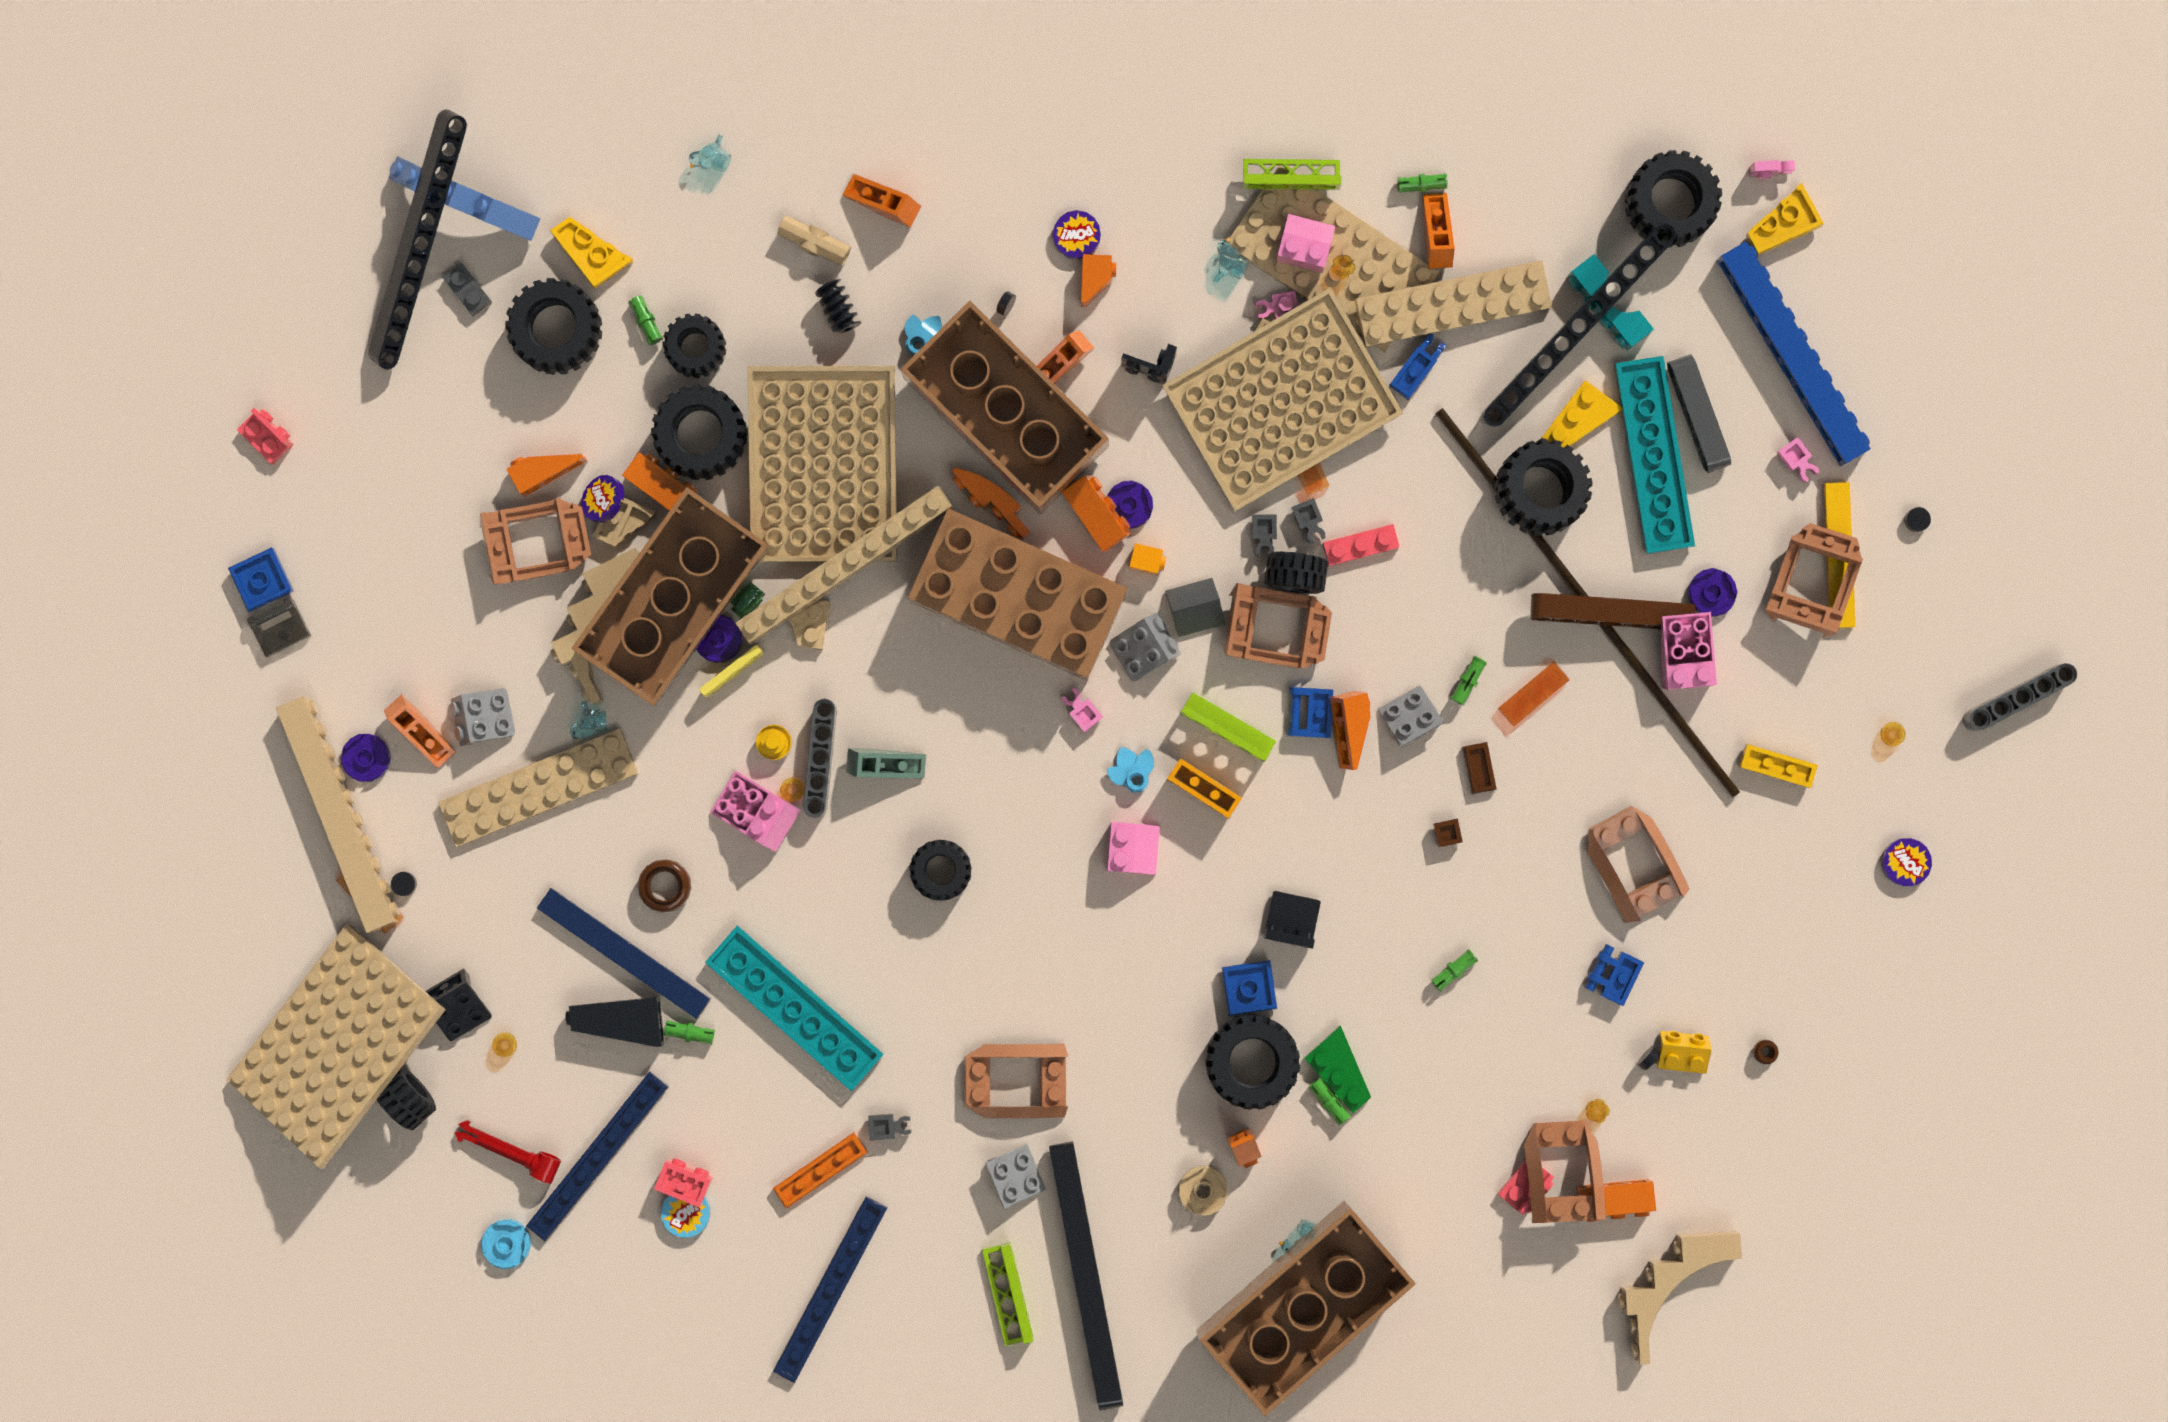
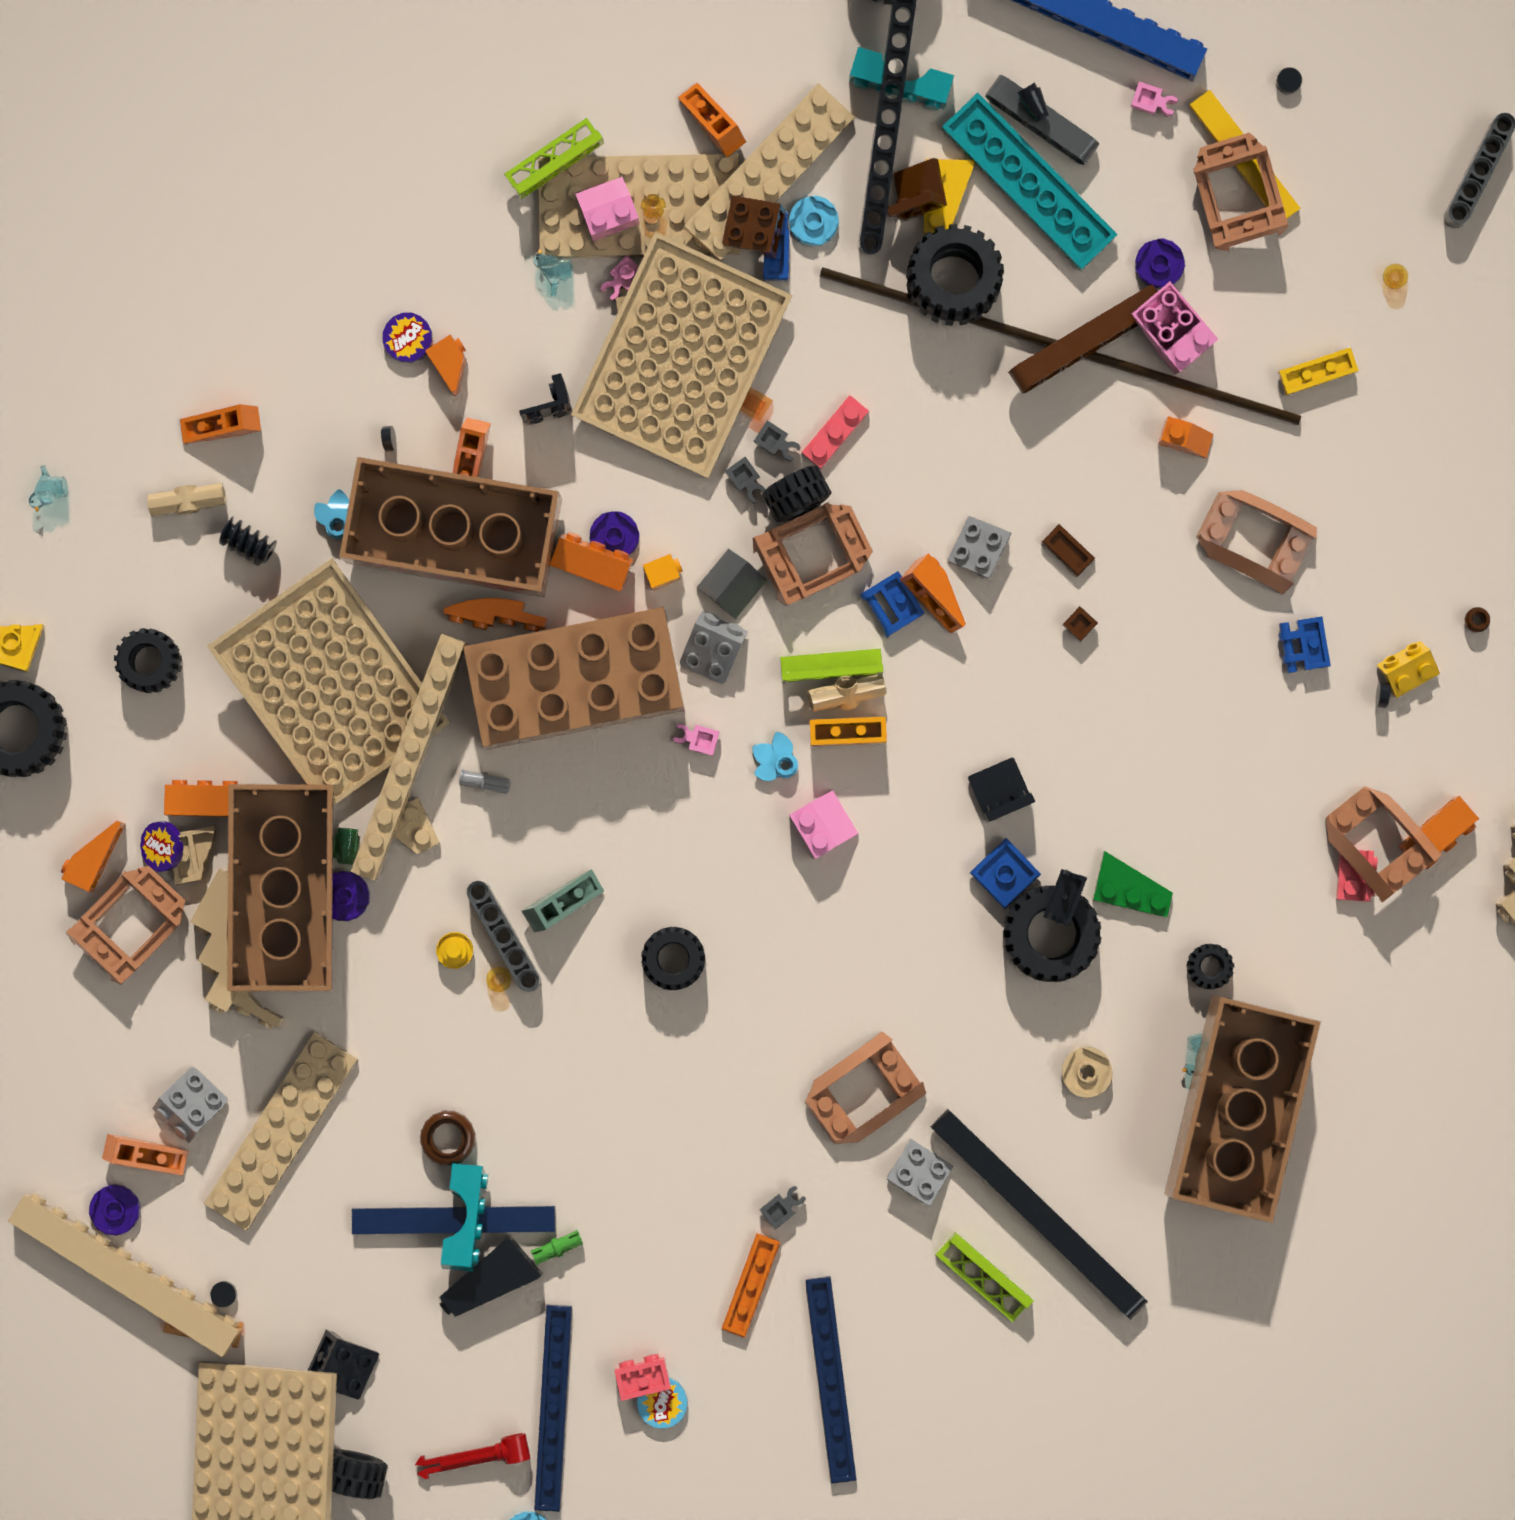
camera: 30 degrees left, 0 degrees up
clear yellow plate [492,1032,517,1057] -> none
clear light blue animal [570,701,607,741] -> none
bright green pin [628,295,663,345] -> none
black tyre [651,384,747,480] -> none
light yellow tile [699,644,764,698] -> none
teal plate [705,925,884,1092] -> none
bright pink slope [710,771,801,852] -> none
orange slope [1226,1128,1262,1168] -> none
bright green pin [1308,1078,1351,1125] -> none
bright green pin [1397,173,1448,193] -> none
bright green pin [1431,949,1478,992] -> none
bright green pin [1450,656,1487,706] -> none
clear orange tile [1498,661,1570,727] -> none
clear yellow plate [1586,1099,1610,1123] -> none
tile [1882,838,1932,886] -> none
none -> teal arch [440,1163,488,1272]
none -> light grey axle [459,769,510,794]
none -> reddish brown bracket [722,196,786,260]
none -> medium azure tile [789,195,839,247]
none -> tan piece [807,674,887,712]
none -> reddish brown bracket [888,158,947,221]
none -> black cone [1017,82,1050,122]
none -> black hinge [1043,869,1087,926]
none -> orange slope [1158,416,1213,459]
none -> black tyre [1187,944,1235,989]

